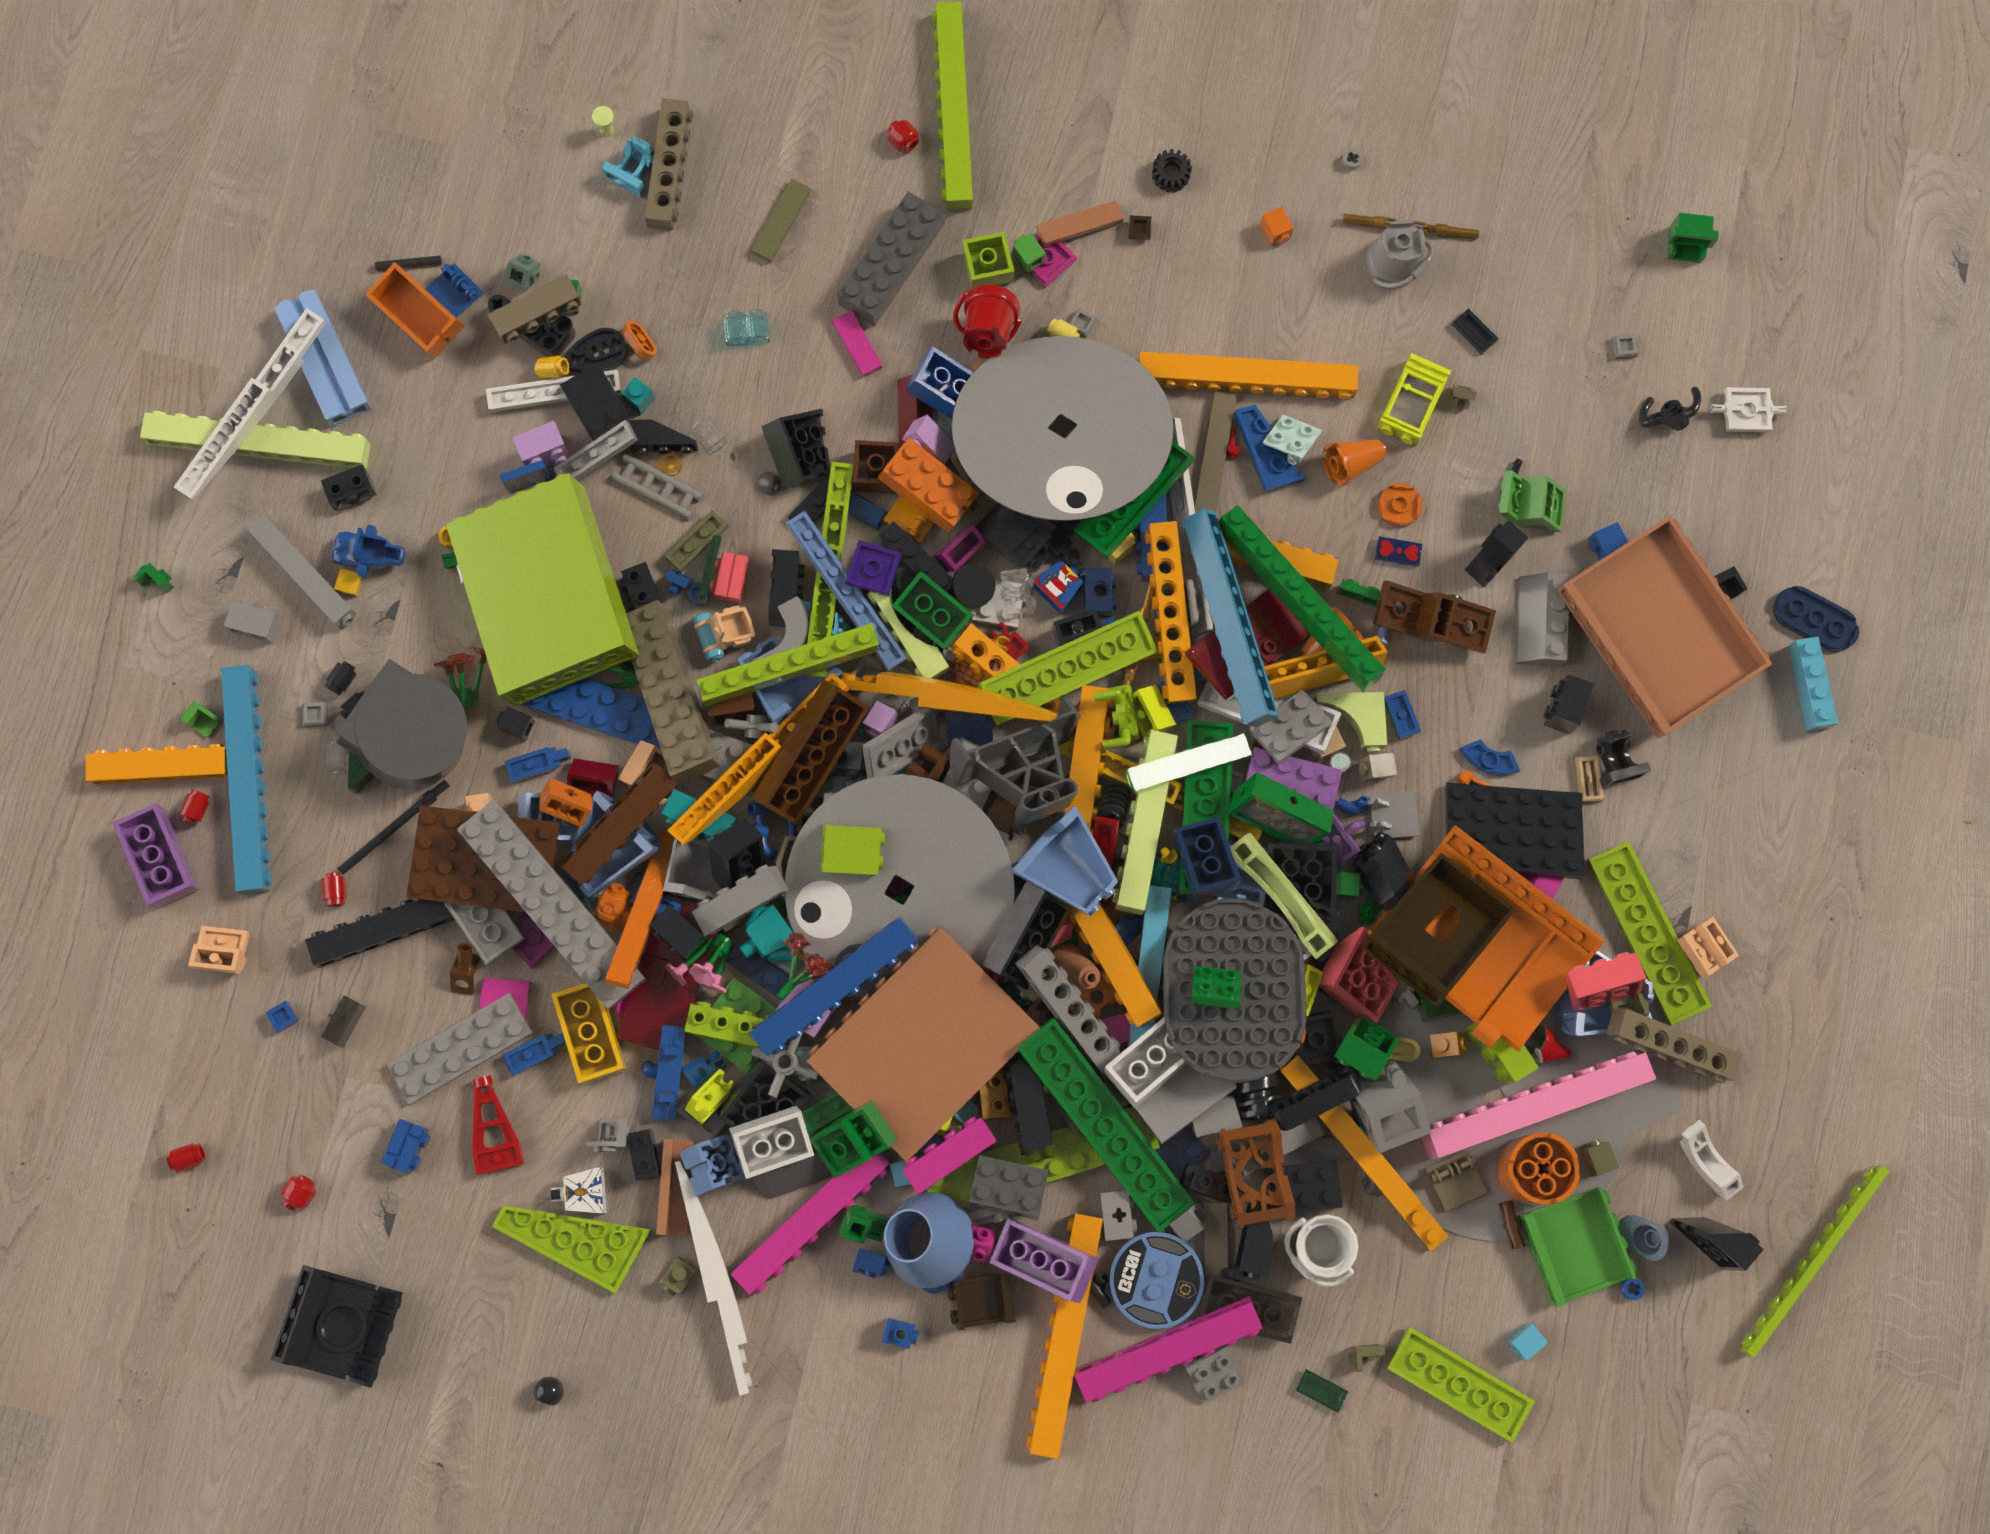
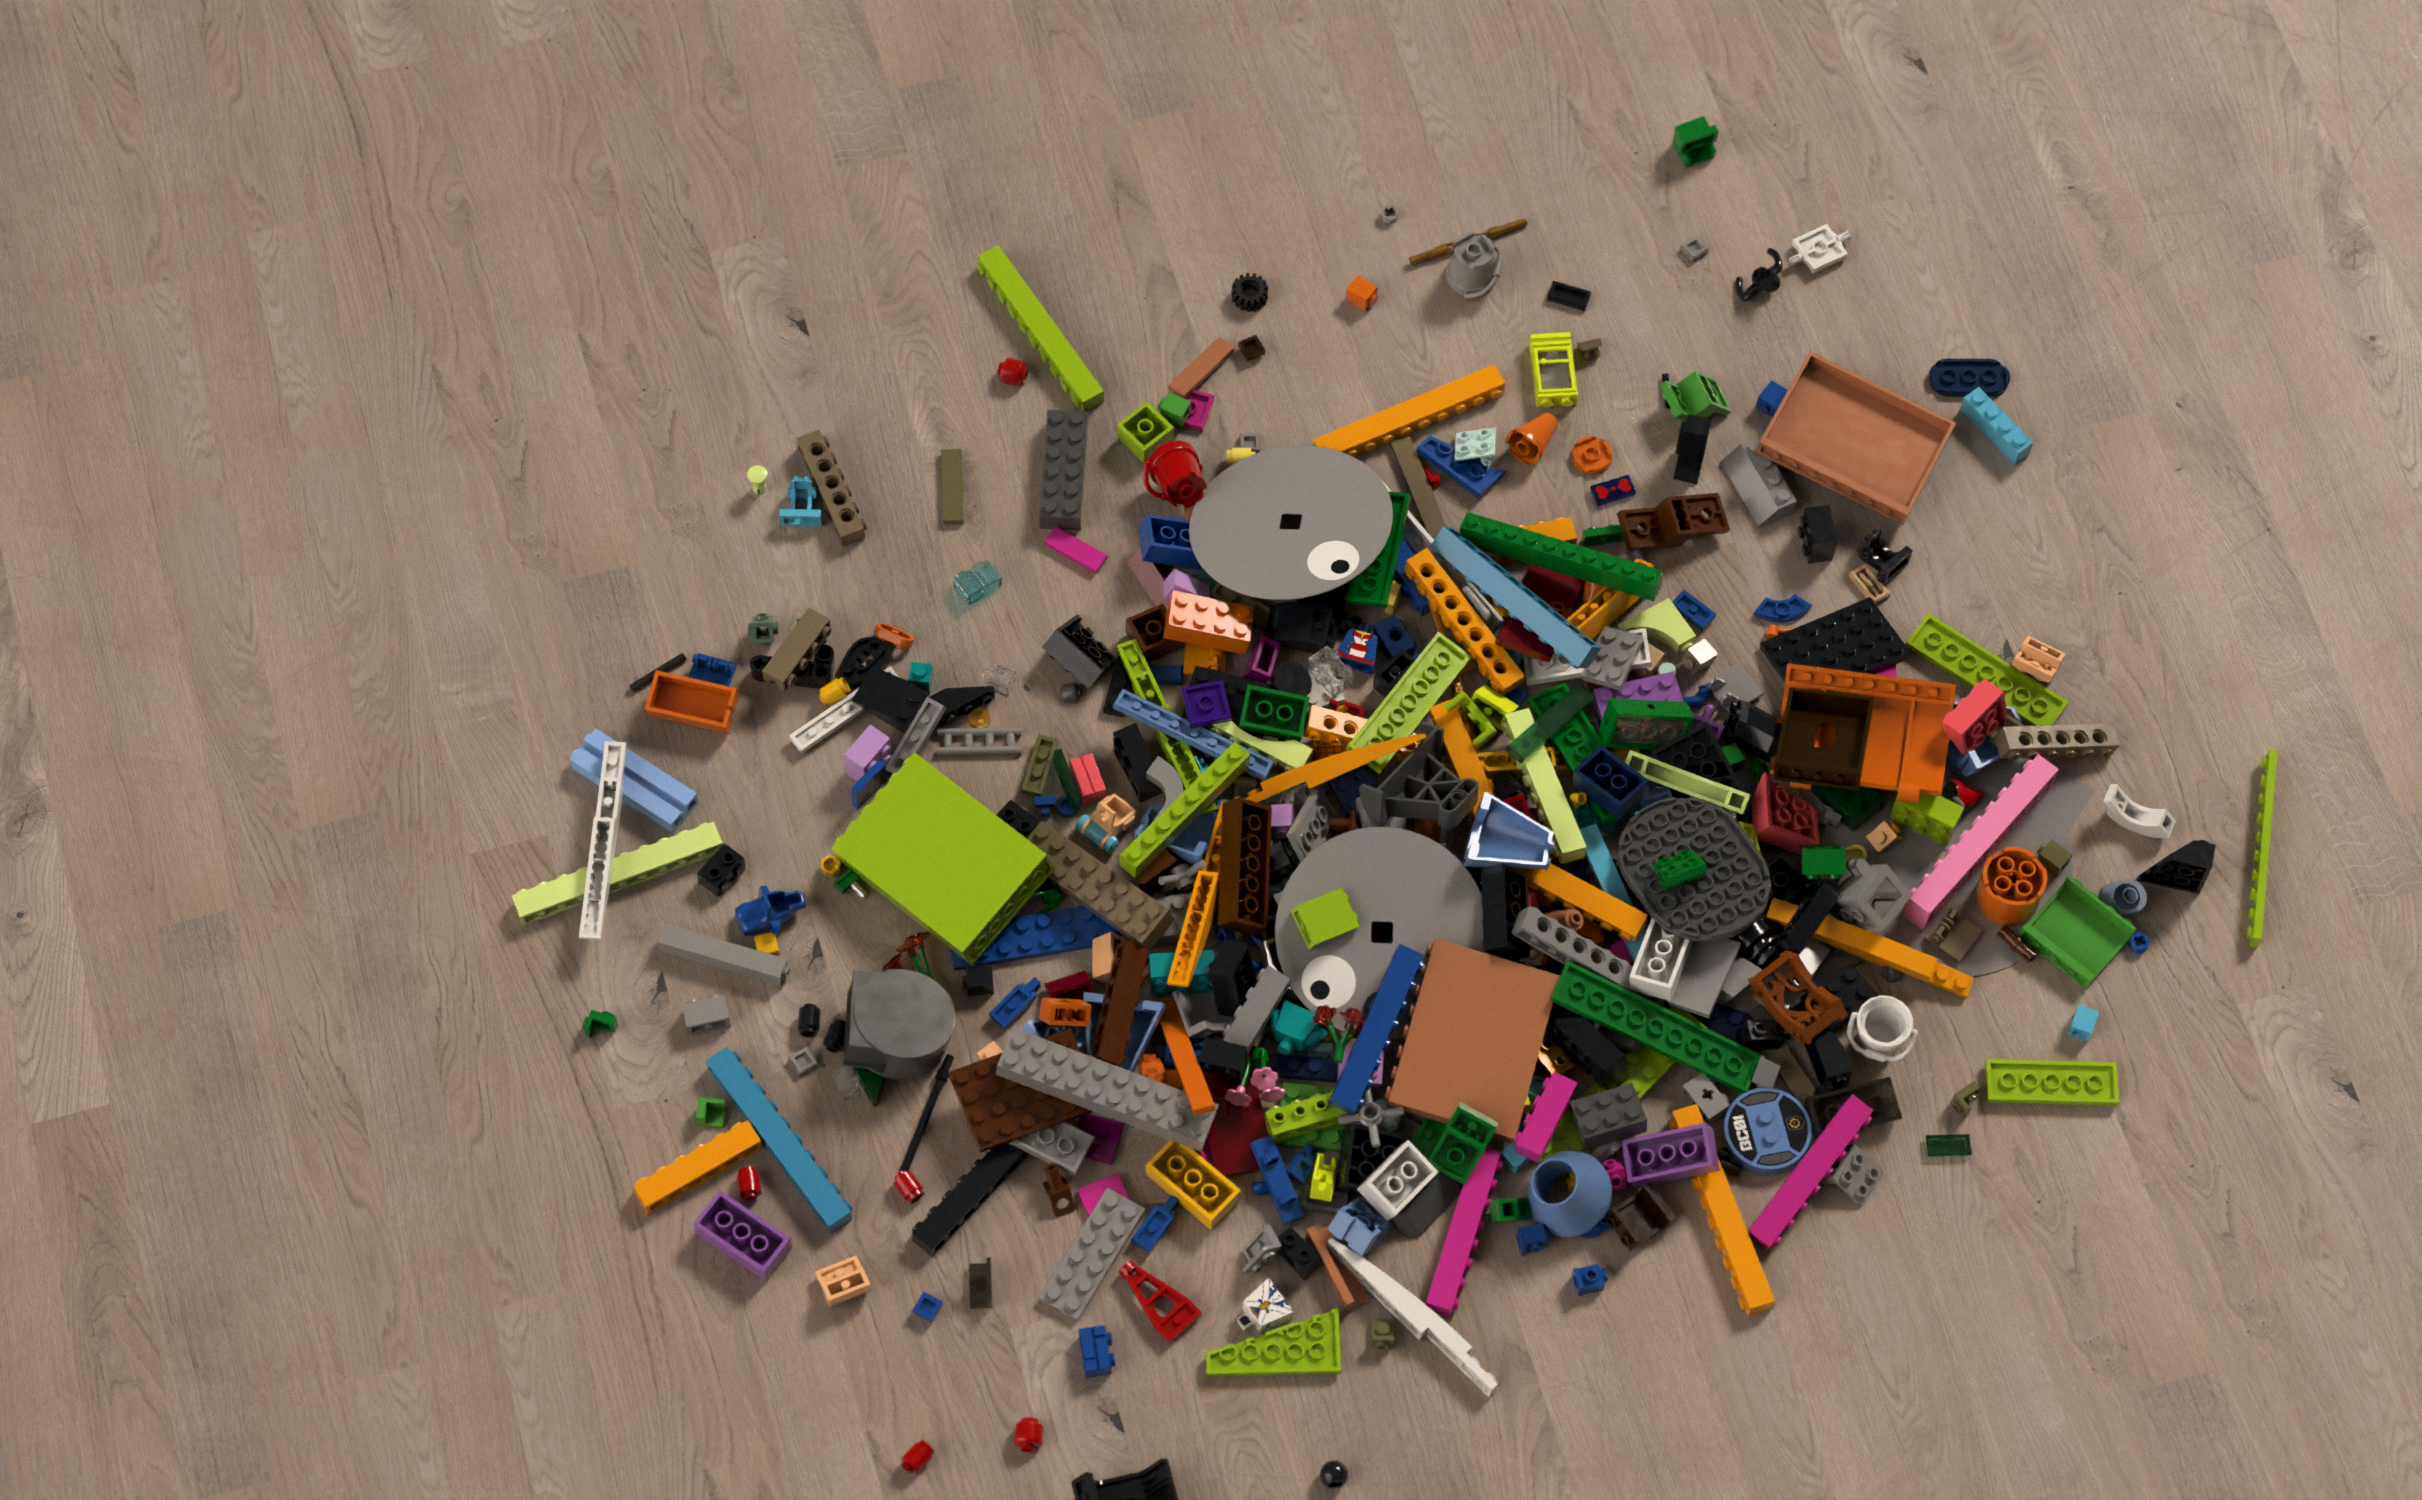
camera: 25 degrees left, 15 degrees down
black panel [1715,566,1747,600] -> none

